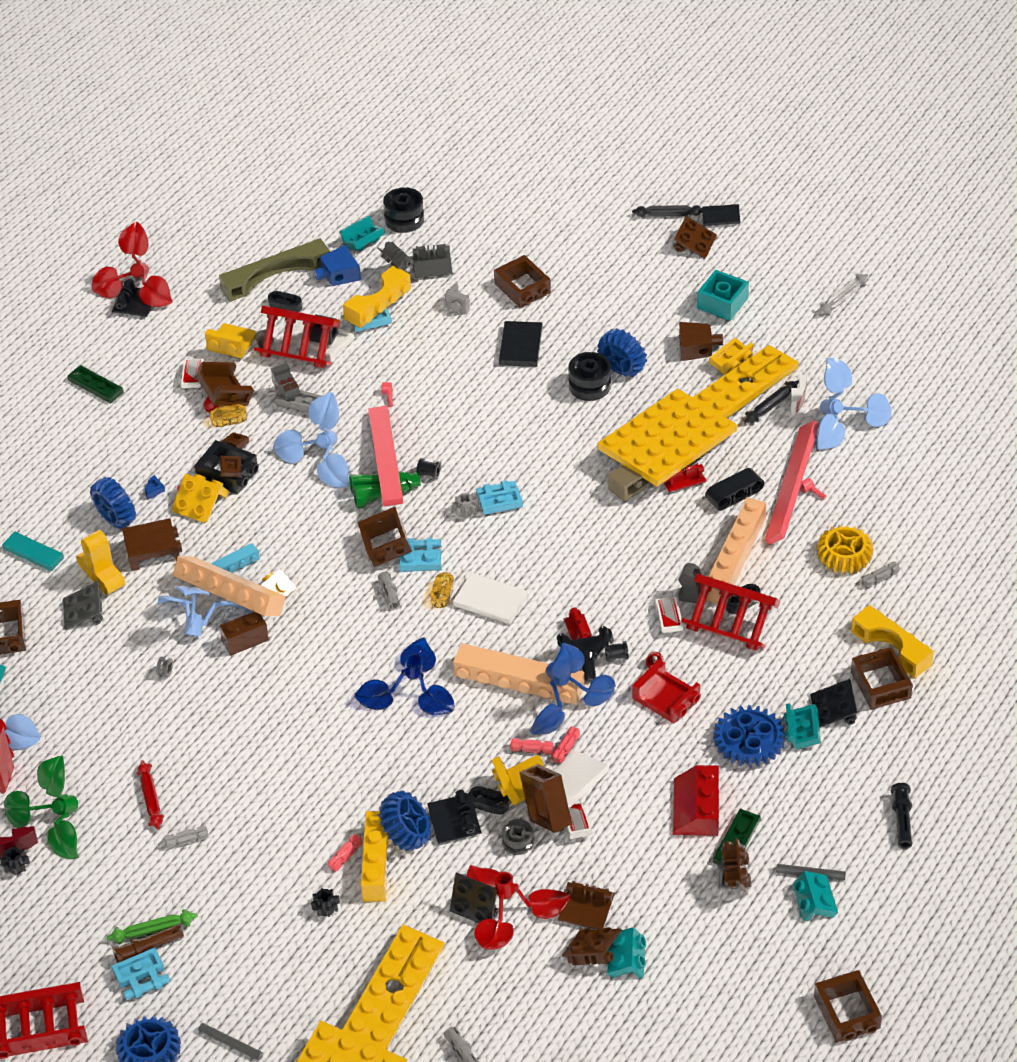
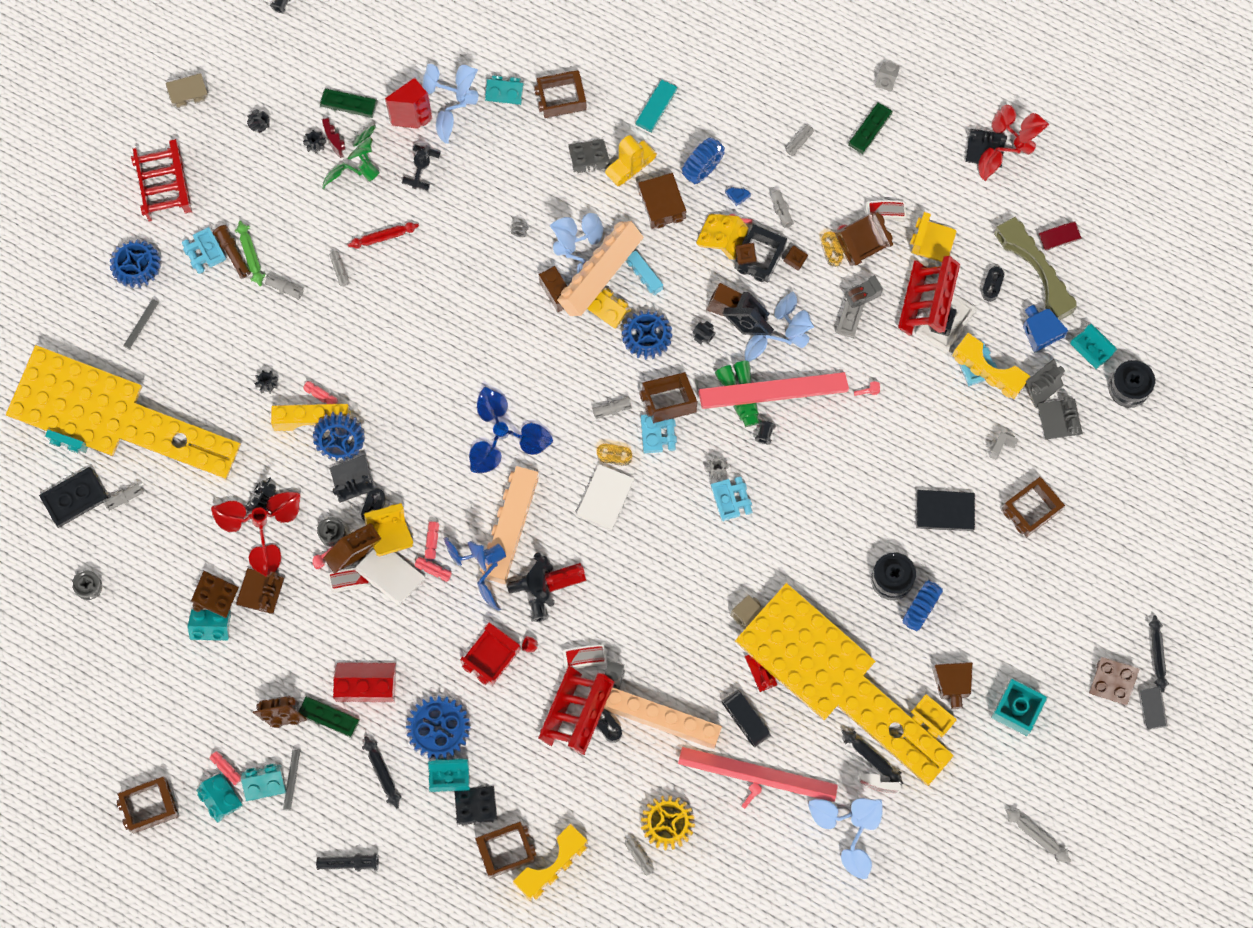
camera: 85 degrees right, 25 degrees up
none -> teal bracket [197,772,243,823]
none -> coral axle [209,751,241,785]
none -> light grey pin [265,274,304,300]
none -> coral hand [312,546,333,570]
none -> black wheel [362,736,402,809]
none -> black axle [402,144,441,191]
none -> blue gear [622,309,673,360]
none -> black gear [692,321,716,345]
none -> reddish brown torso [706,283,742,317]
none -> black bracket [722,292,774,335]
none -> light grey pin [770,190,794,228]
none -> light grey axle [786,125,814,156]
none -> light grey bracket [875,61,900,92]
none -> dark red slope [1039,221,1082,251]

